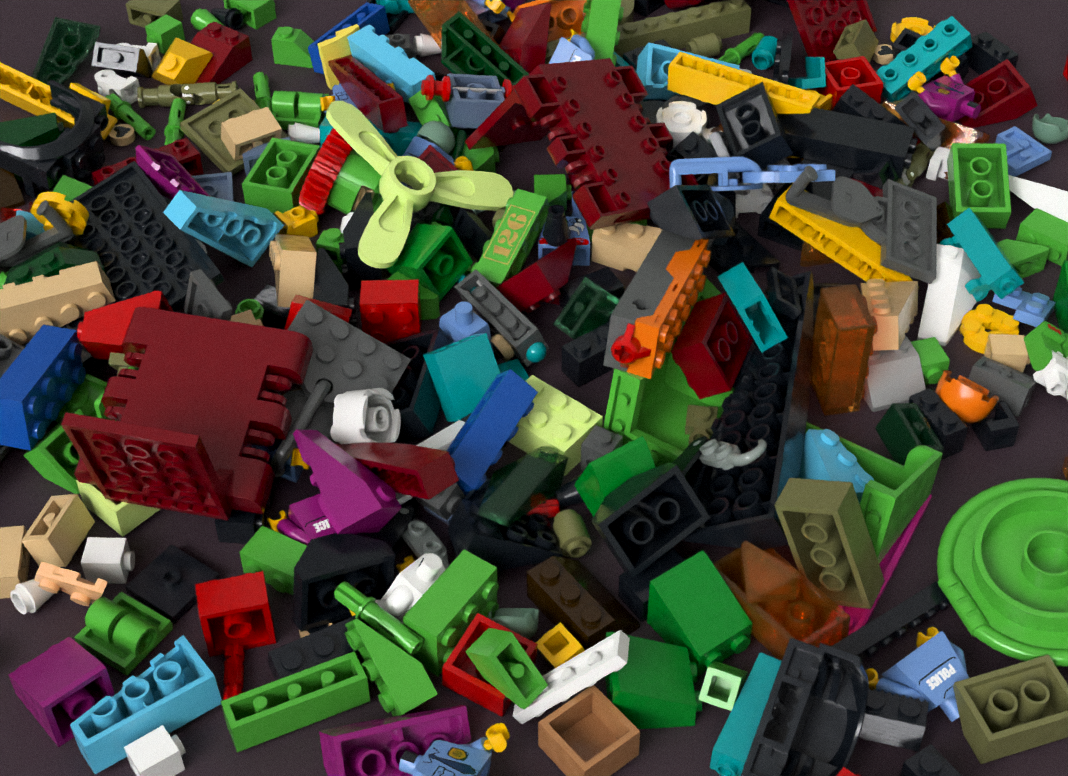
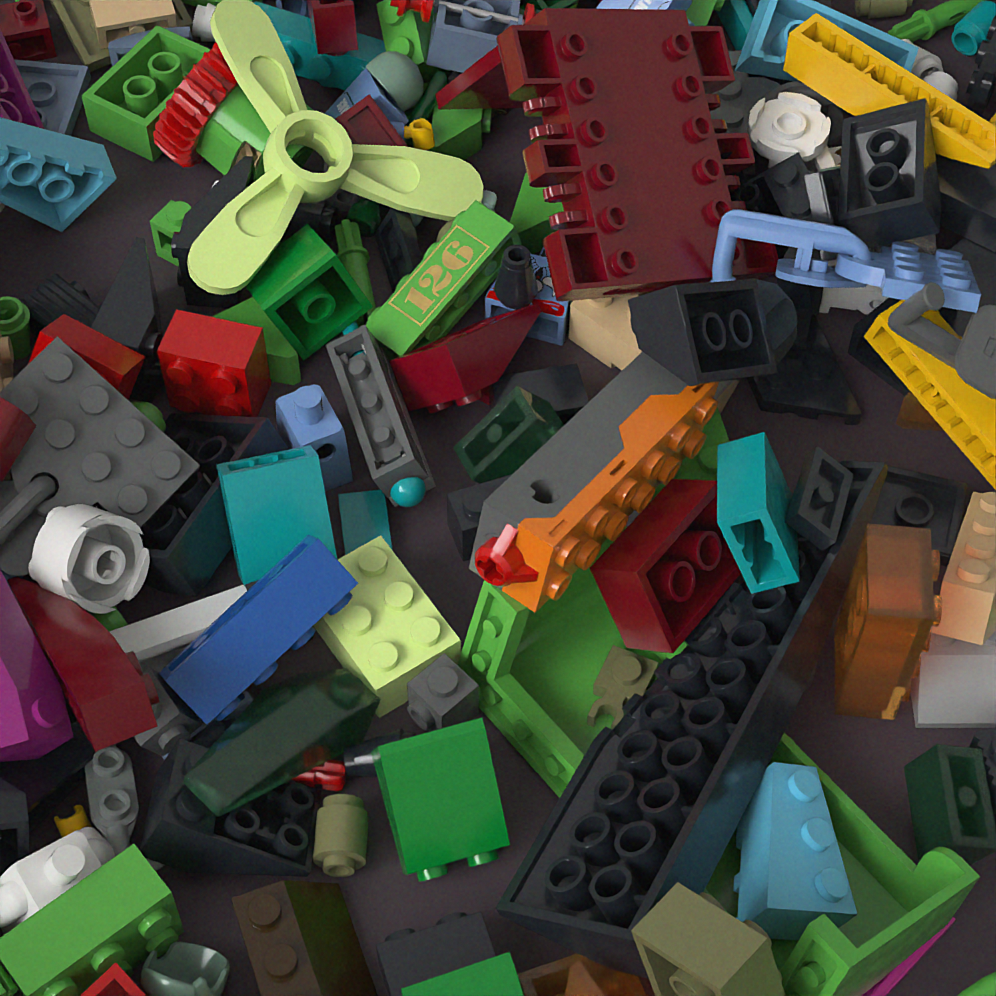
camera: 15 degrees right, 10 degrees up
tan wedge [269,234,317,308] -> none
yellow brick [274,205,319,238] -> none
tan tile [491,333,515,362] -> none
black slope [591,436,767,578] -> none

